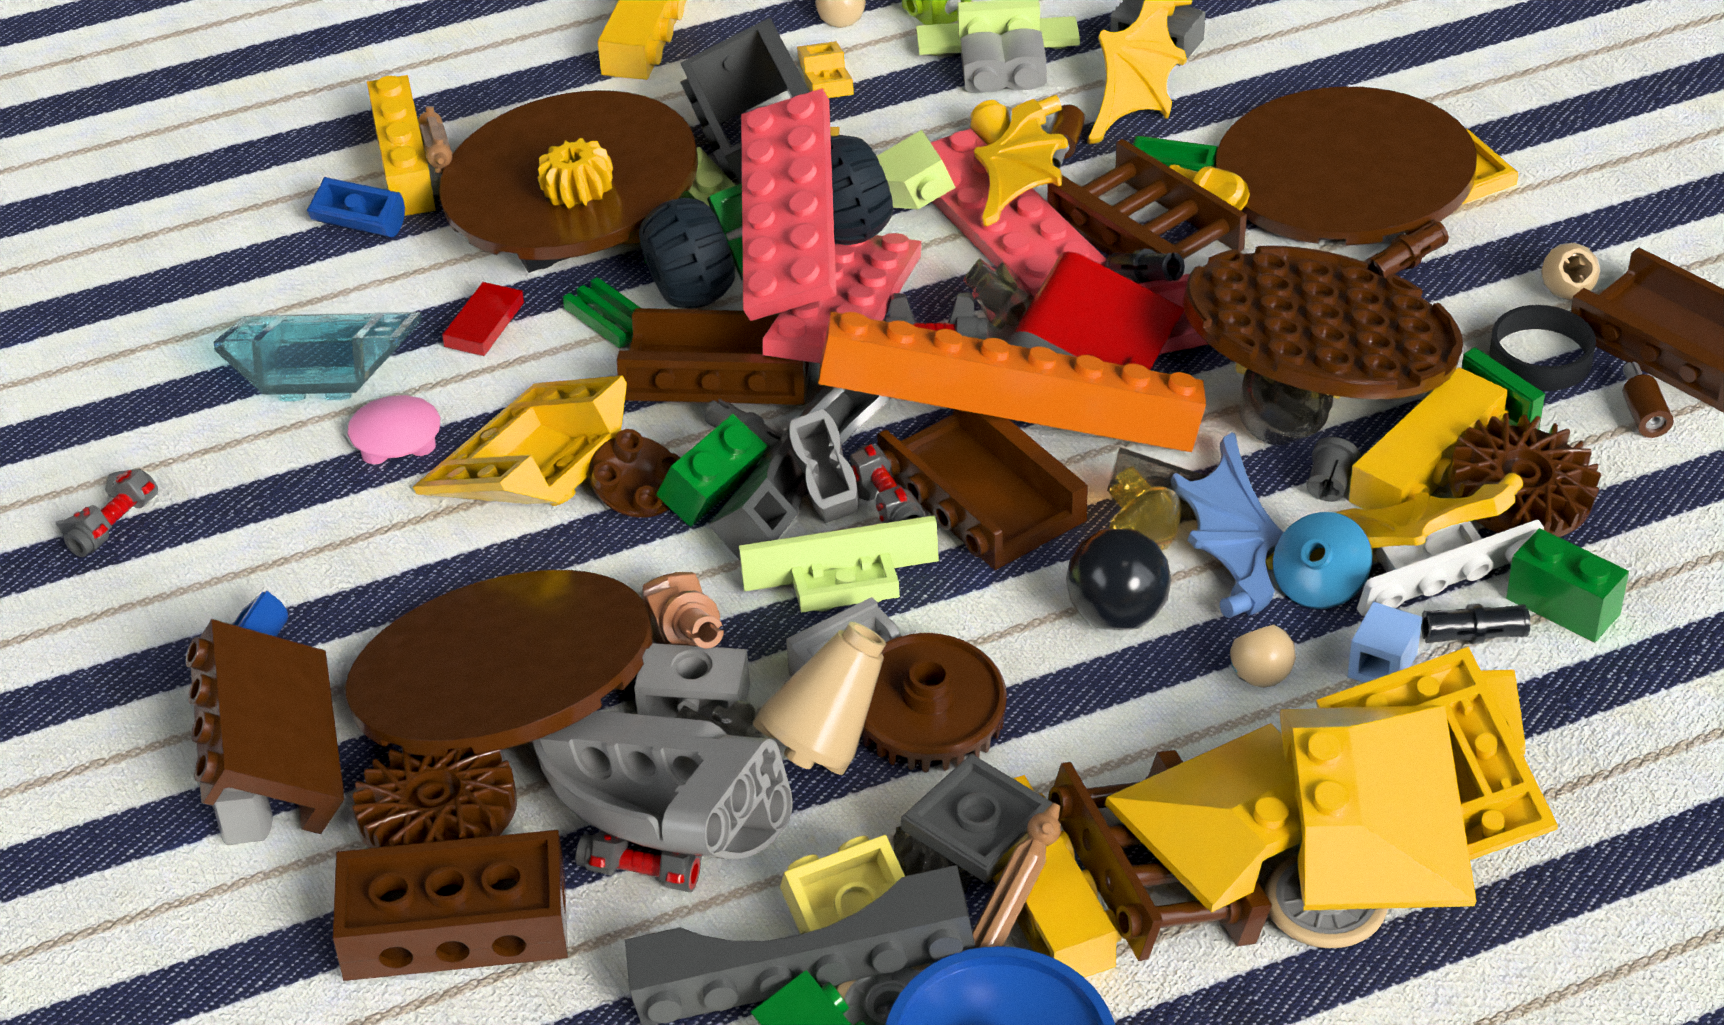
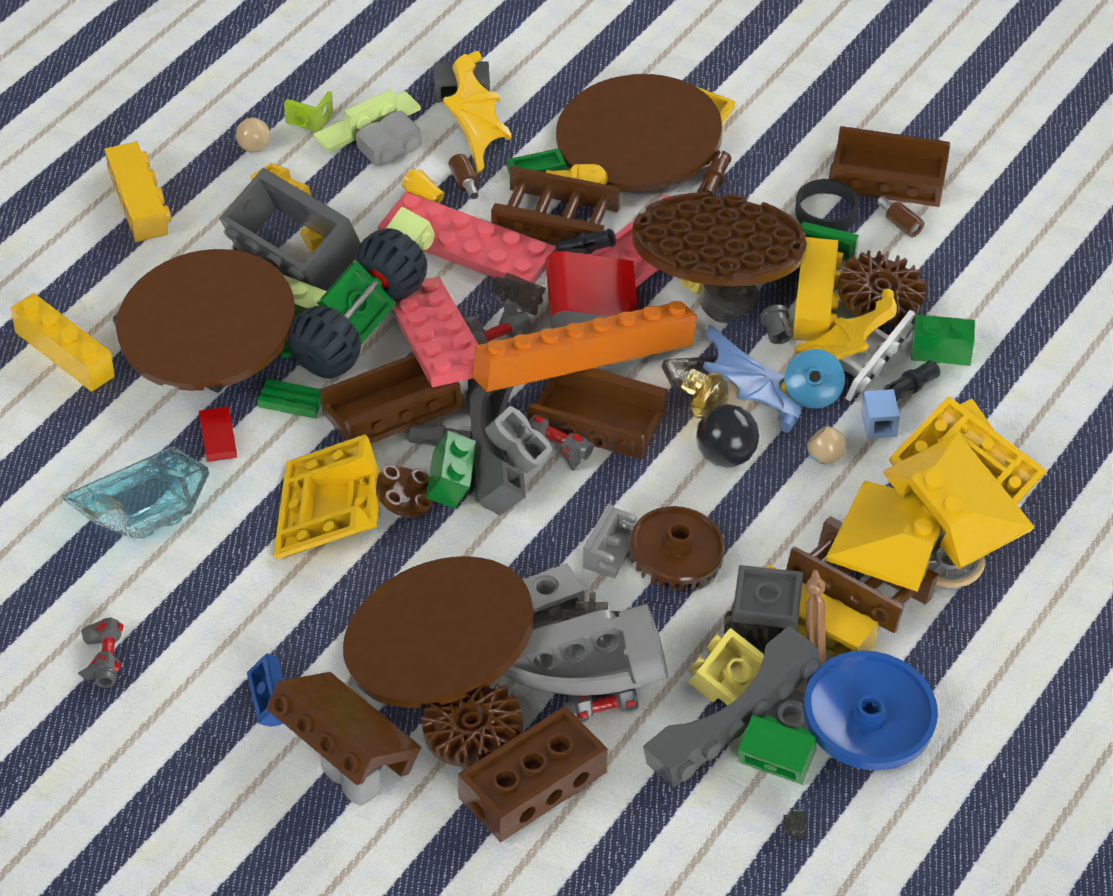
camera: 35 degrees left, 5 degrees up
blue brick [307,177,405,237] -> none
bright pink dish [348,395,440,464] -> none
medium nougat wheel [418,106,452,173] -> none
yellow gear [538,138,613,209] -> none
nougat piece [641,572,724,649] -> none
yellowish green bracket [739,515,939,613] -> none
coral plate [741,88,836,321] -> none
tan cone [753,622,886,775] -> none
yellow animal [974,95,1068,227] -> none
tan piece [1541,243,1600,300] -> none

